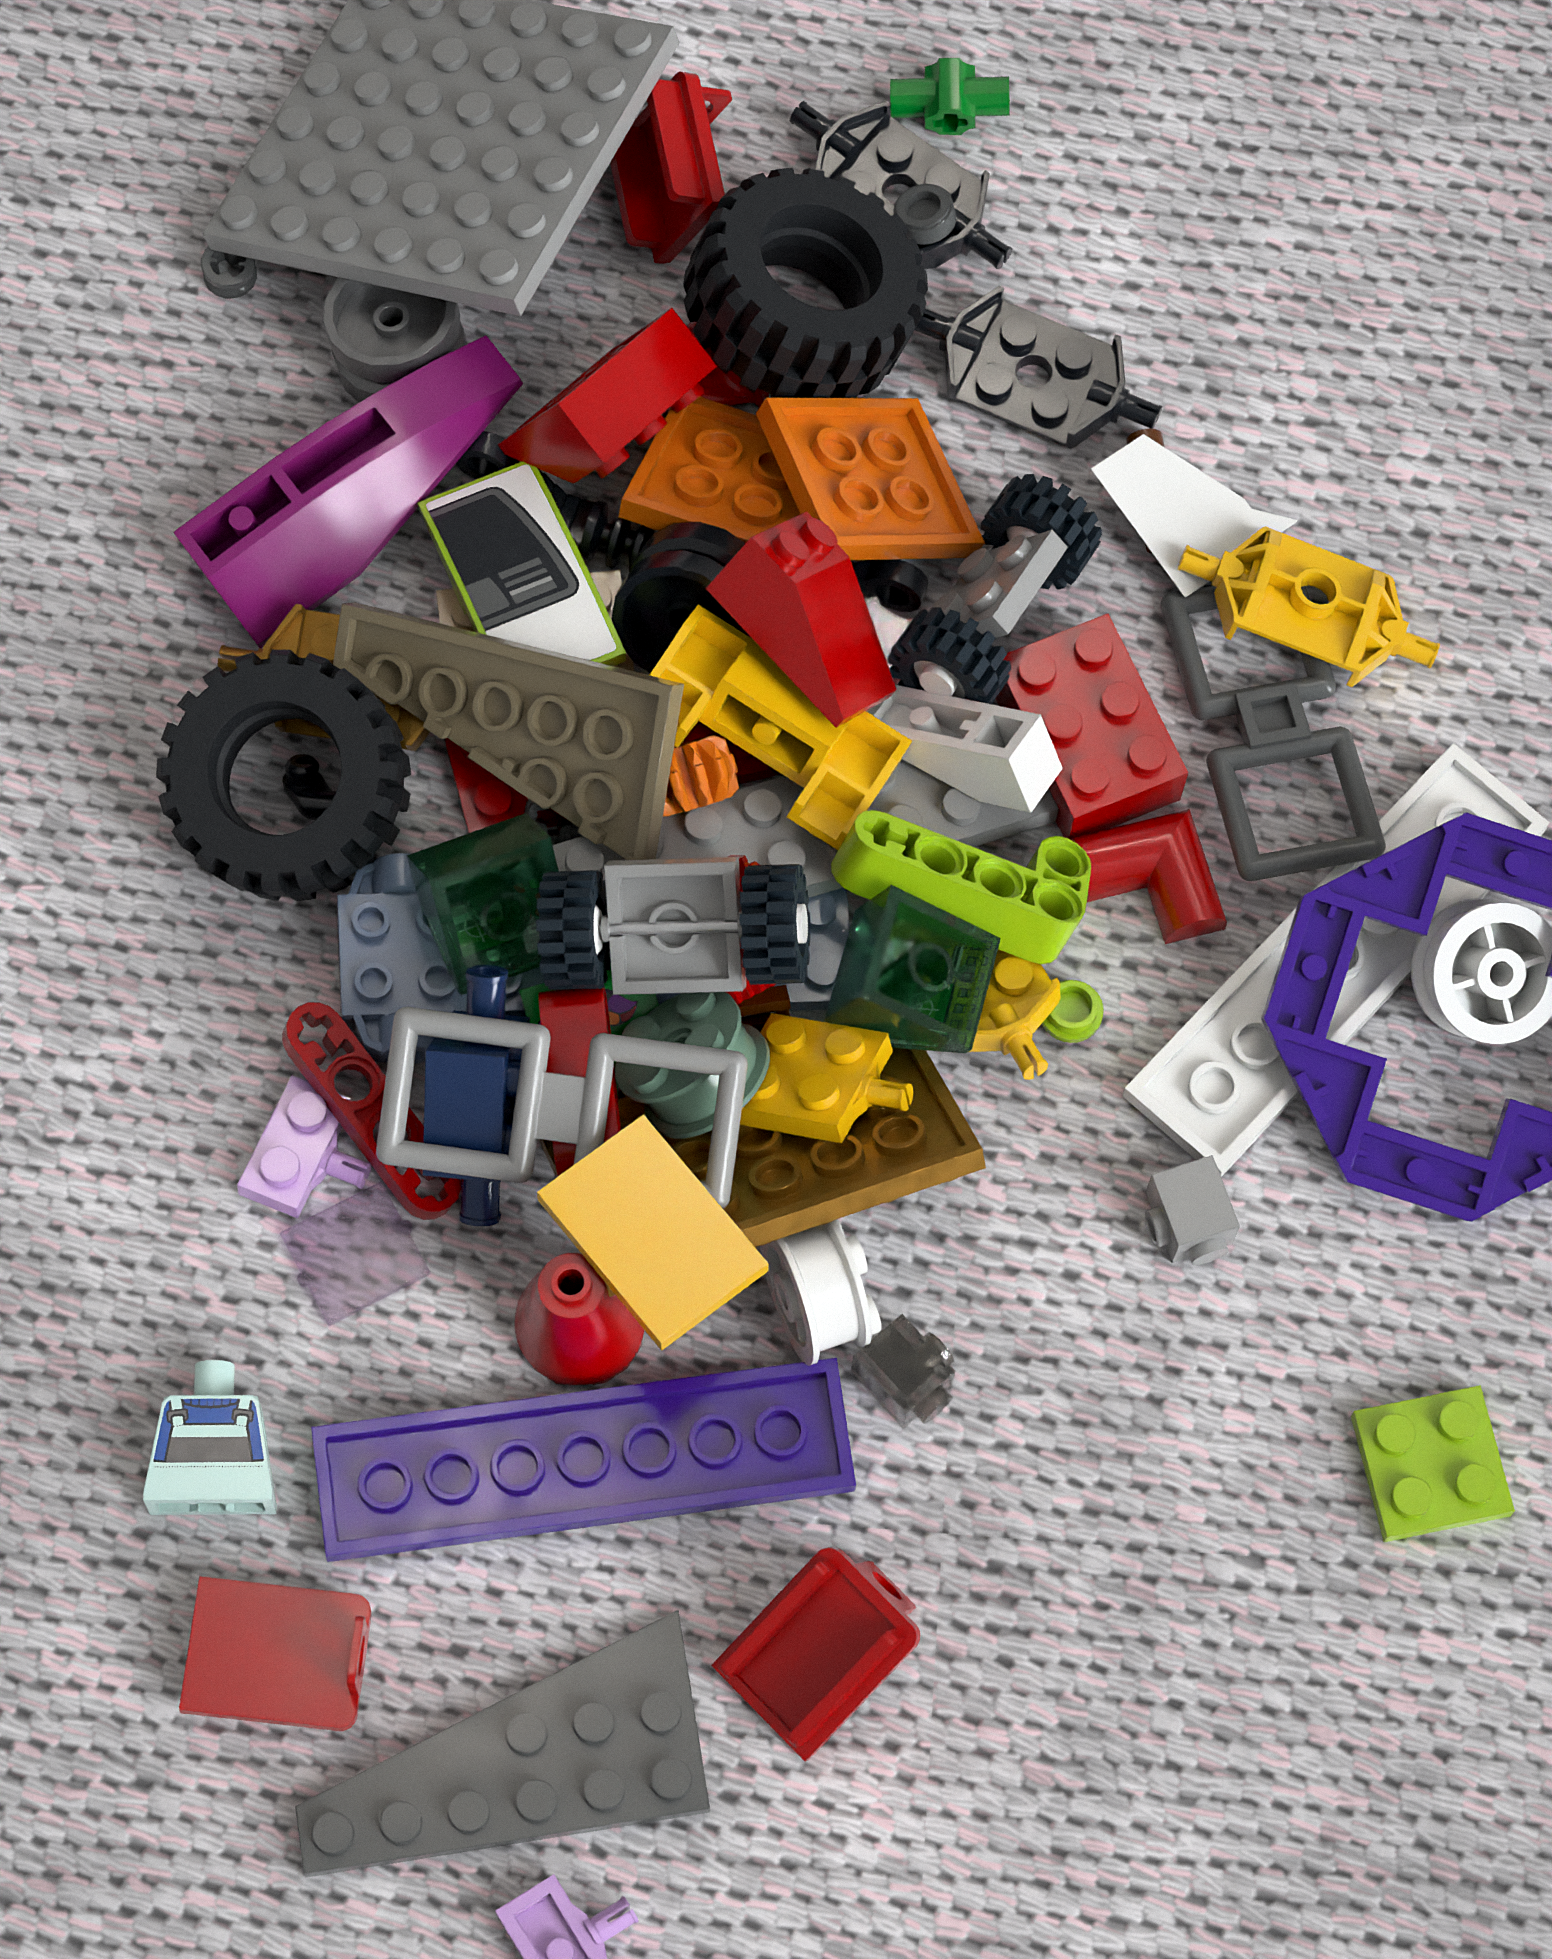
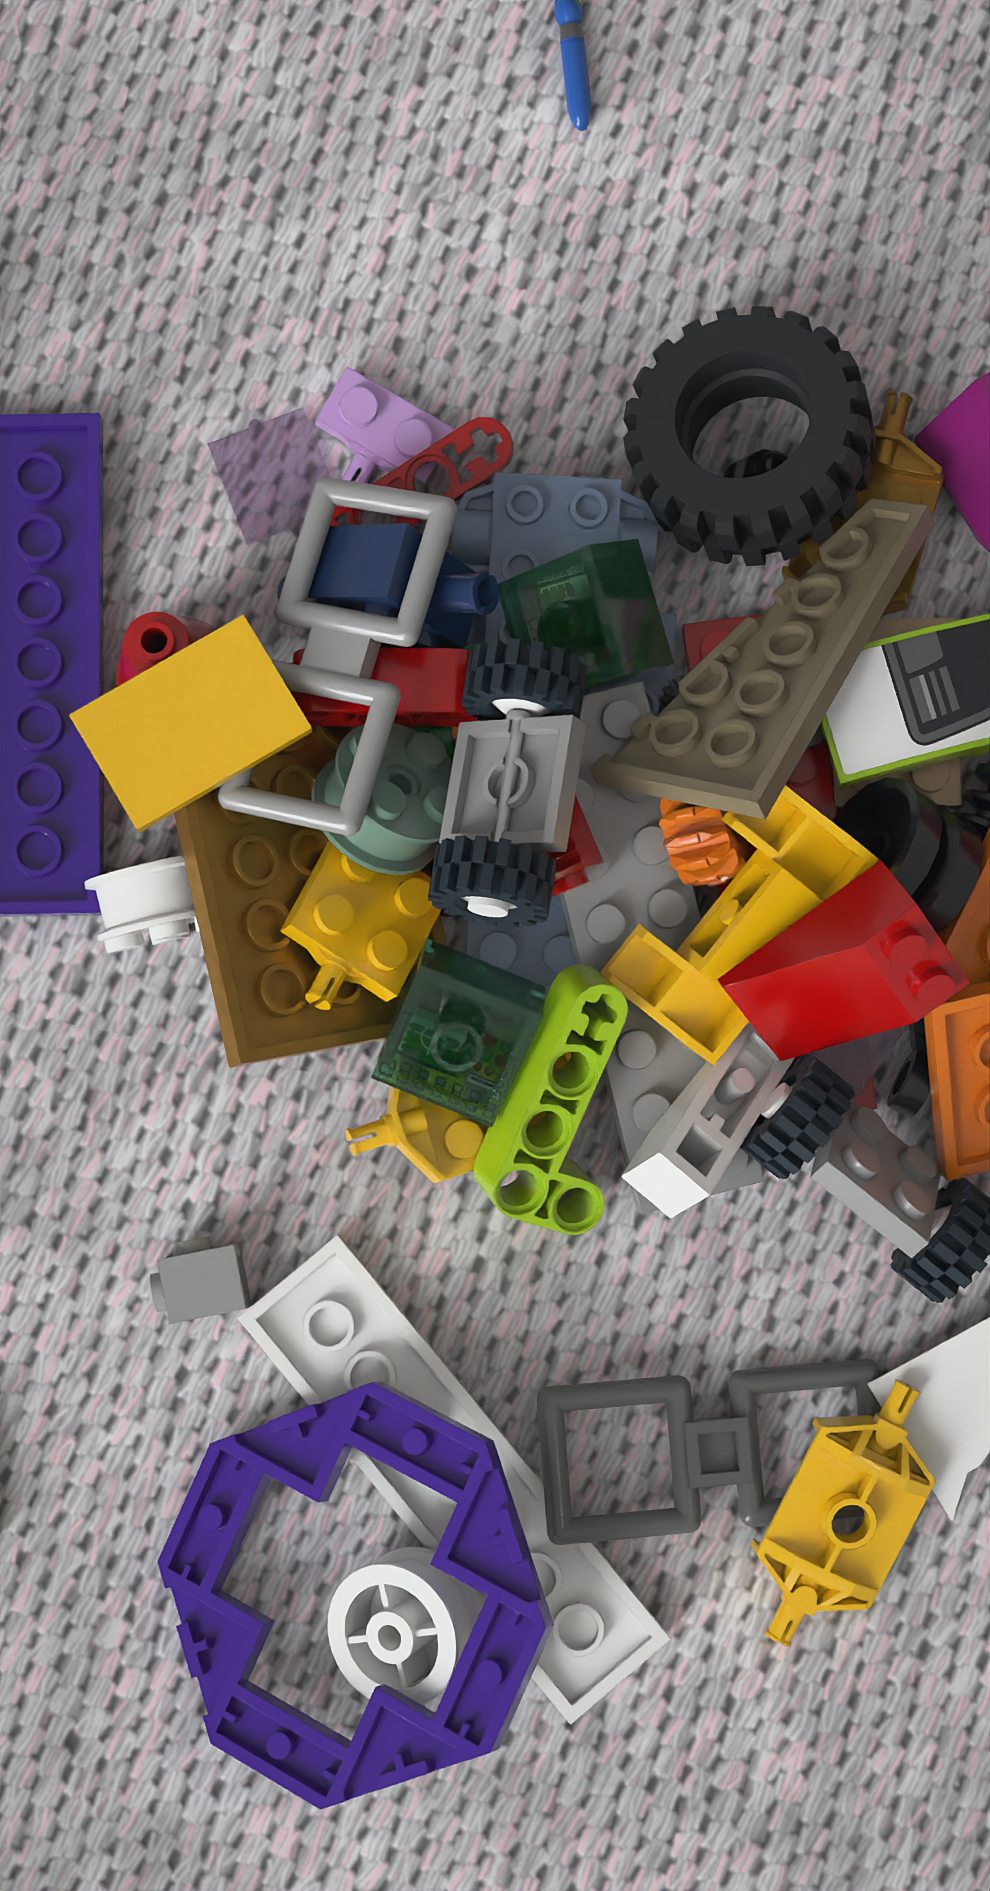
camera: 105 degrees right, 15 degrees up
light aqua torso [143,1360,277,1515] -> none
clear smoke brick [851,1314,956,1429] -> none
brick [996,613,1188,840] -> none
lime plate [1042,980,1104,1043] -> none
red brick [1071,809,1227,944] -> none

